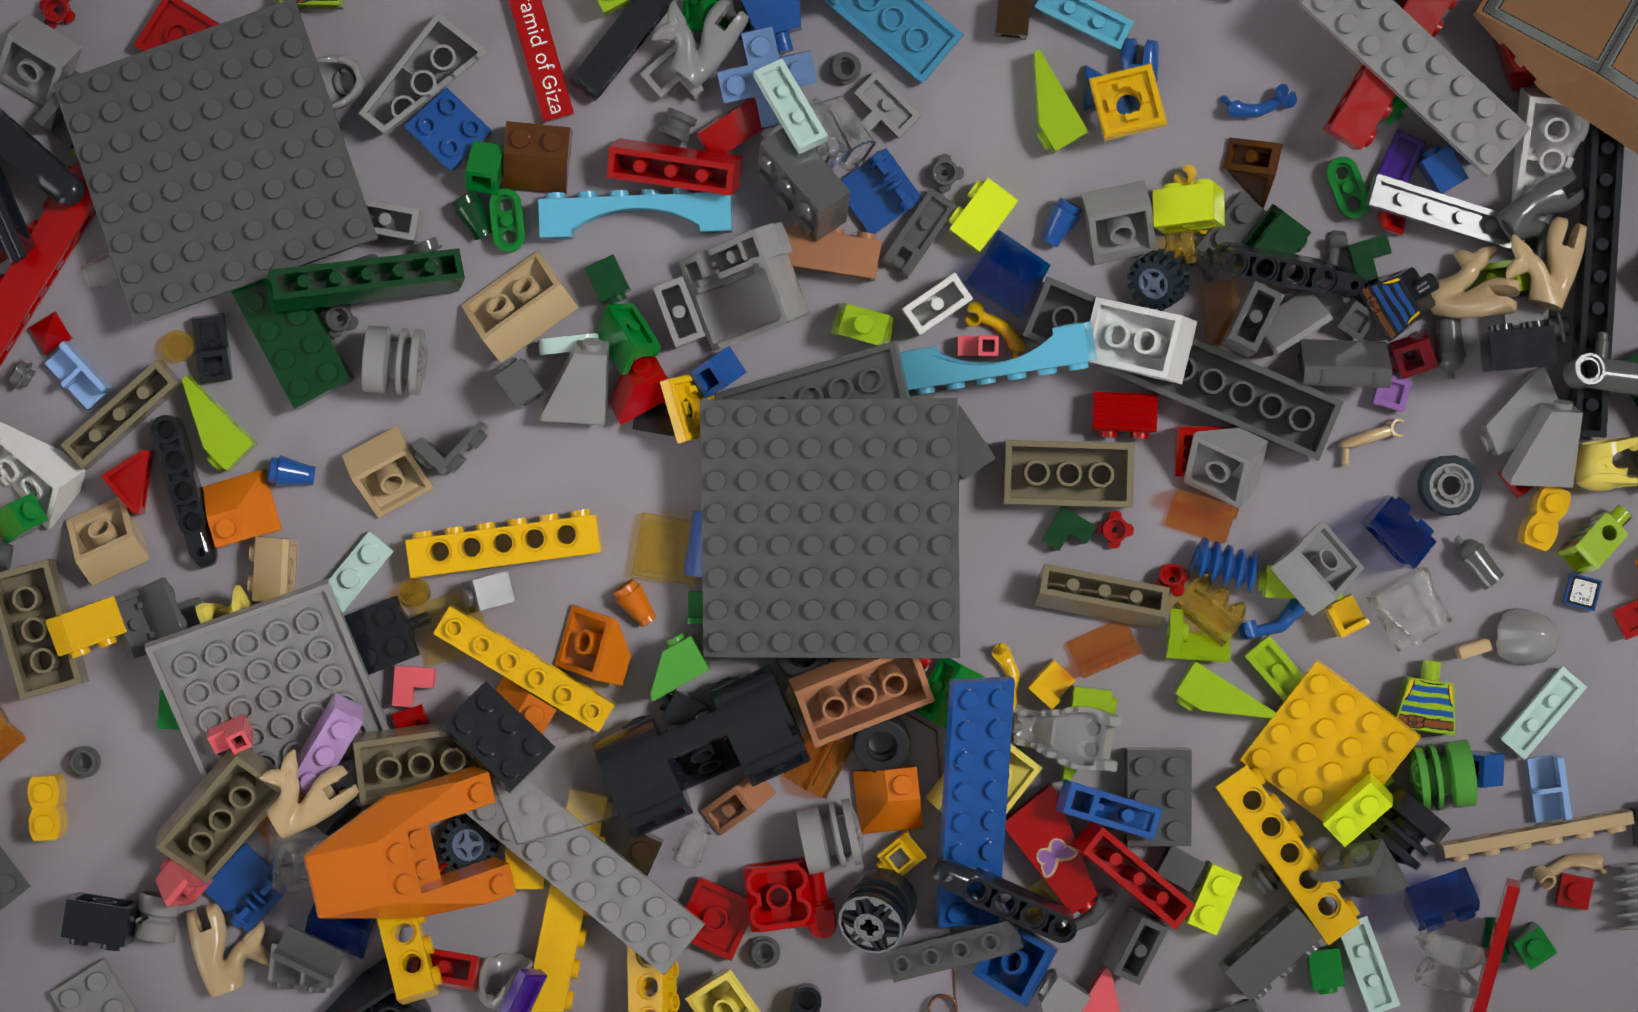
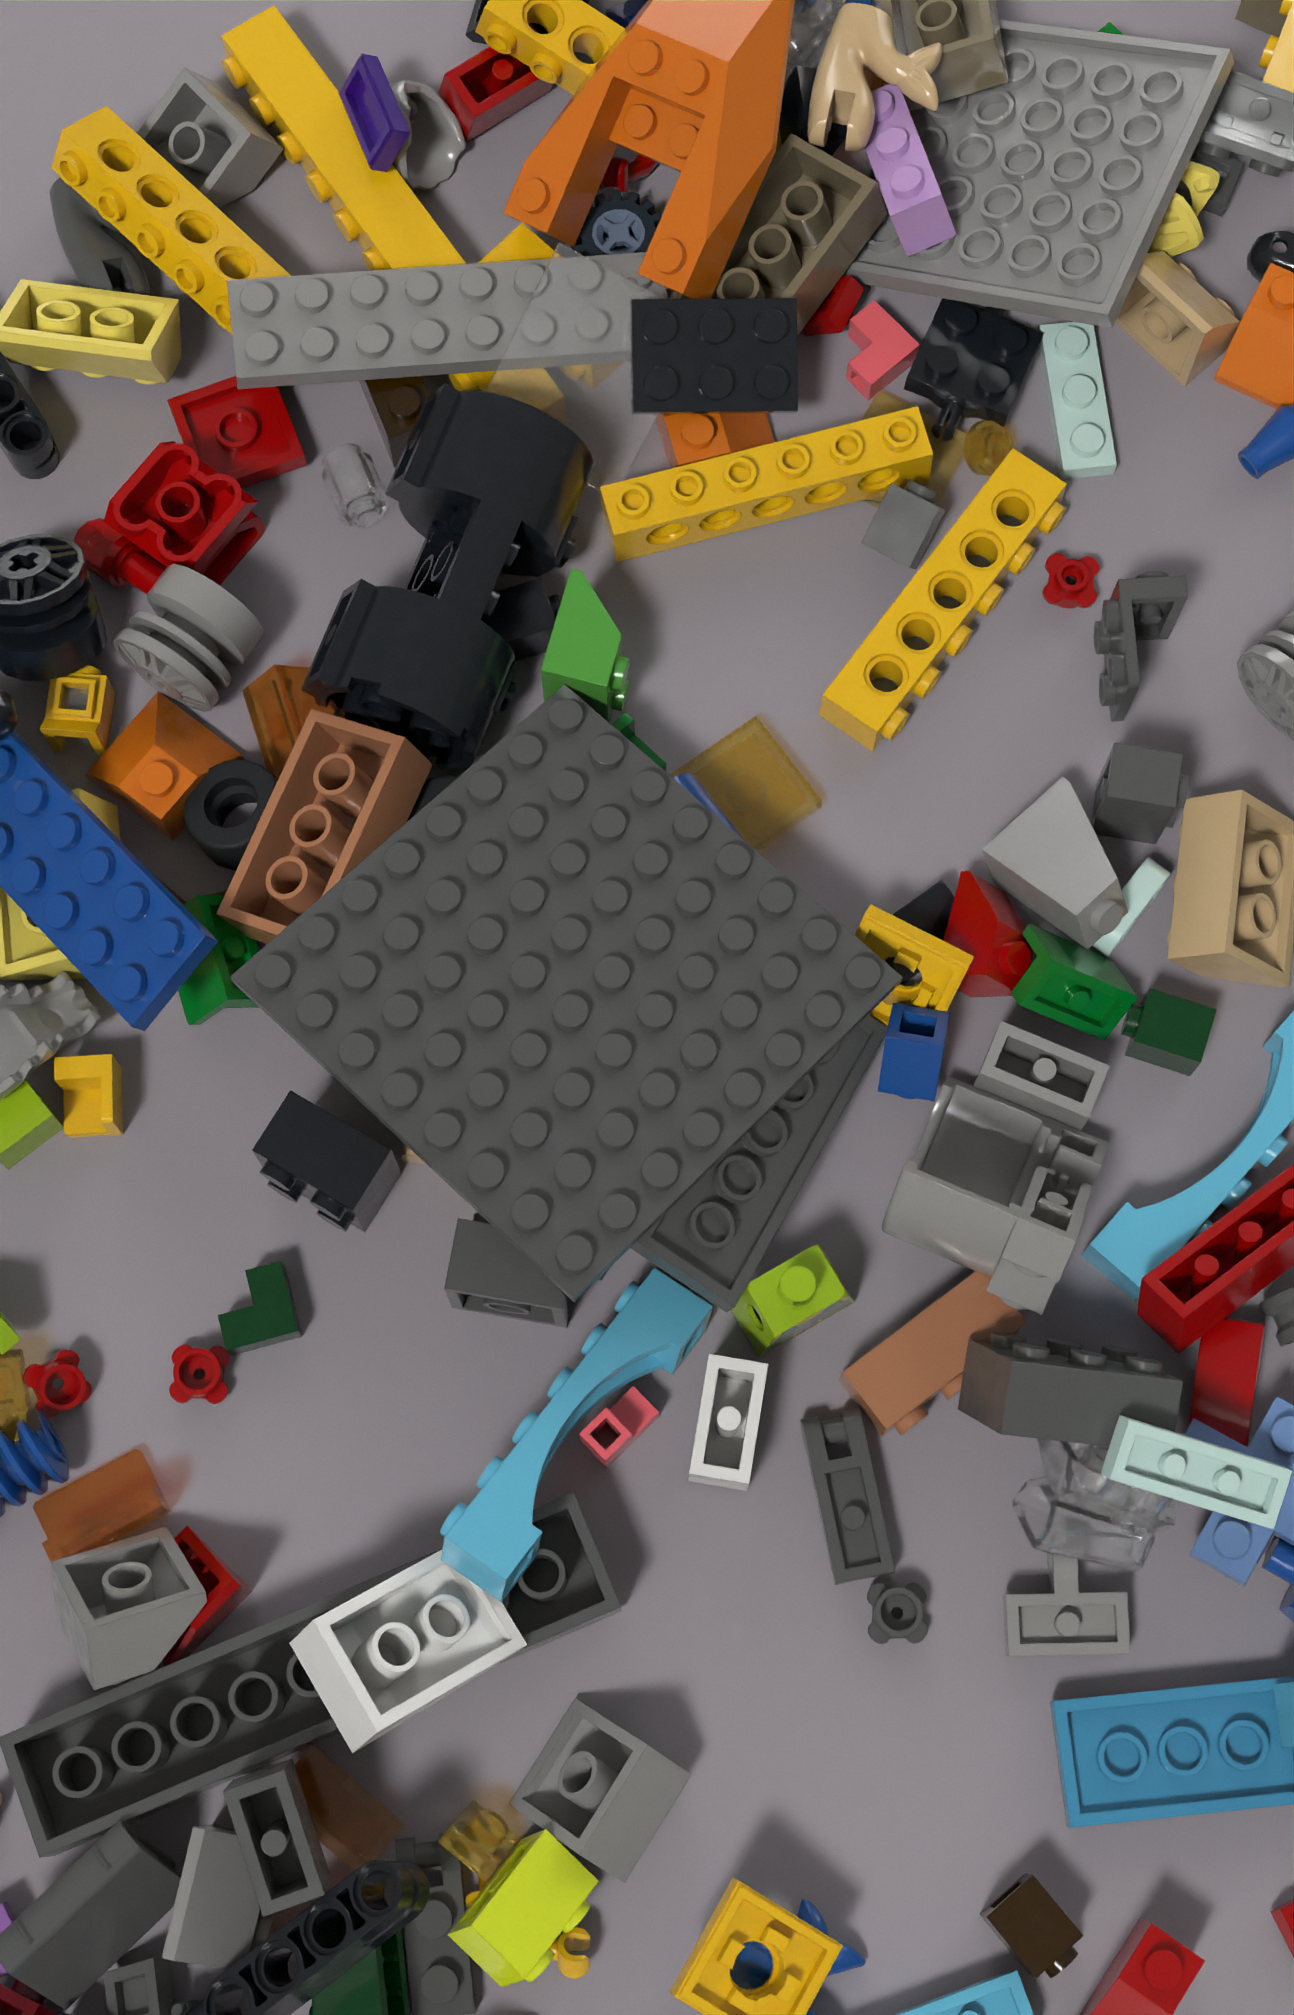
camera: 135 degrees right, 15 degrees down
coral piece [207,714,253,754] -> none
tan slope [342,425,434,519] -> none
orange slope [555,604,631,686] -> none
orange cone [613,578,657,627] -> none
nougat slope [701,776,776,836] -> none
dark grey plate [749,936,780,968] -> none
dark grey plate [829,52,861,84] -> none
blue hinge [841,148,923,234] -> none
neon yellow brick [948,178,1018,254] -> none
clear blue slope [963,229,1051,318] -> none
yellow piece [965,301,1026,359] -> none
yellow piece [992,643,1020,714] -> none
dark tan brick [1002,440,1135,508] -> none
lime slope [1033,49,1089,154] -> none
dark tan brick [1034,564,1170,630] -> none
blue cone [1041,197,1082,247] -> none
clear orange panel [1067,621,1142,679] -> none
red brick [1091,391,1158,439] -> none
black wheel [1127,249,1190,311] -> none
none -> black brick [252,1090,401,1232]
none -> red plate [1042,553,1099,609]

